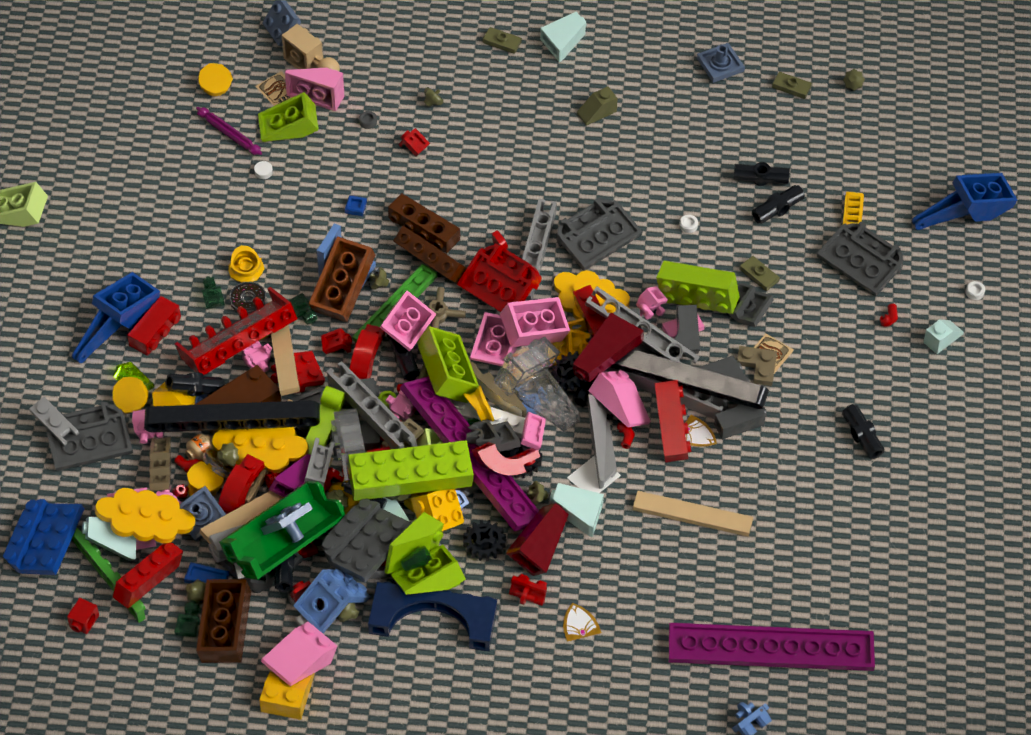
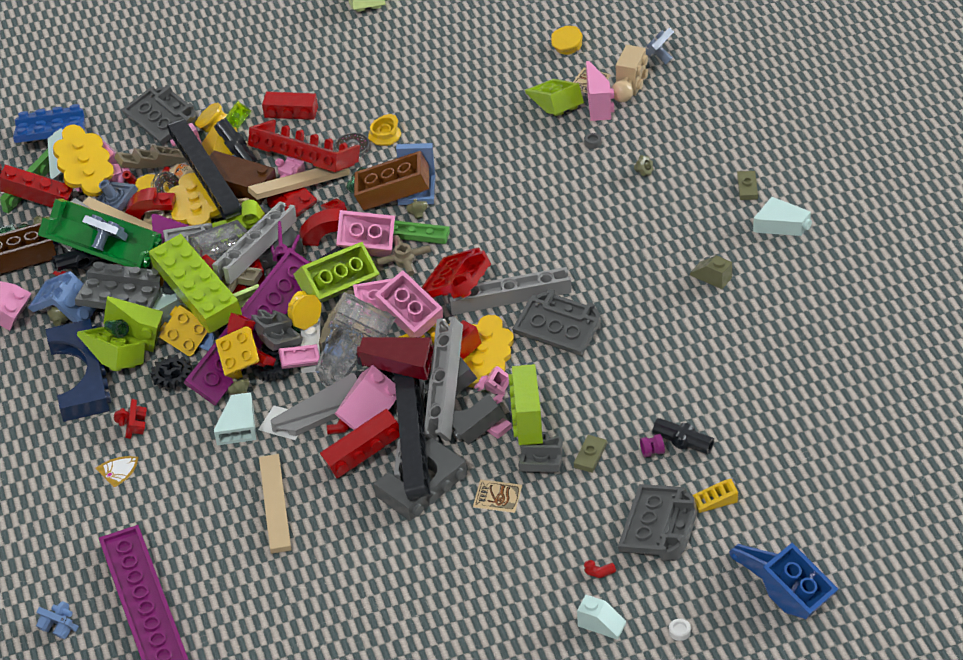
camera: 70 degrees right, 10 degrees down
light grey hinge [29,397,79,446] -> none
blue slope [72,272,160,363] -> none
magenta wheel [196,107,262,155] -> none
clear green plate [202,276,225,309] -> none
olive piece [217,443,239,467] -> none
white tile [254,161,273,179] -> none
blue tile [345,195,367,216] -> none
reddish brown brick [388,193,460,254] -> none
reddish brown brick [393,226,467,283] -> none
red bracket [398,128,430,156] -> none
red tile [492,230,508,249] -> none
dark red slope [506,503,569,576] -> none
white tile [679,215,698,233] -> none
sticker [685,415,717,447] -> none
sand blue plate [697,43,745,83] -> none
black piece [733,162,790,186] -> none
dark tan plate [737,346,777,386] -> none
olive plate [772,71,812,99] -> none
black piece [842,404,885,459] -> none
olive piece [843,69,866,91] -> none
none -> yellow bracket [215,326,259,379]
none -> magenta plant [270,221,300,262]
none -> magenta wheel [640,434,665,458]

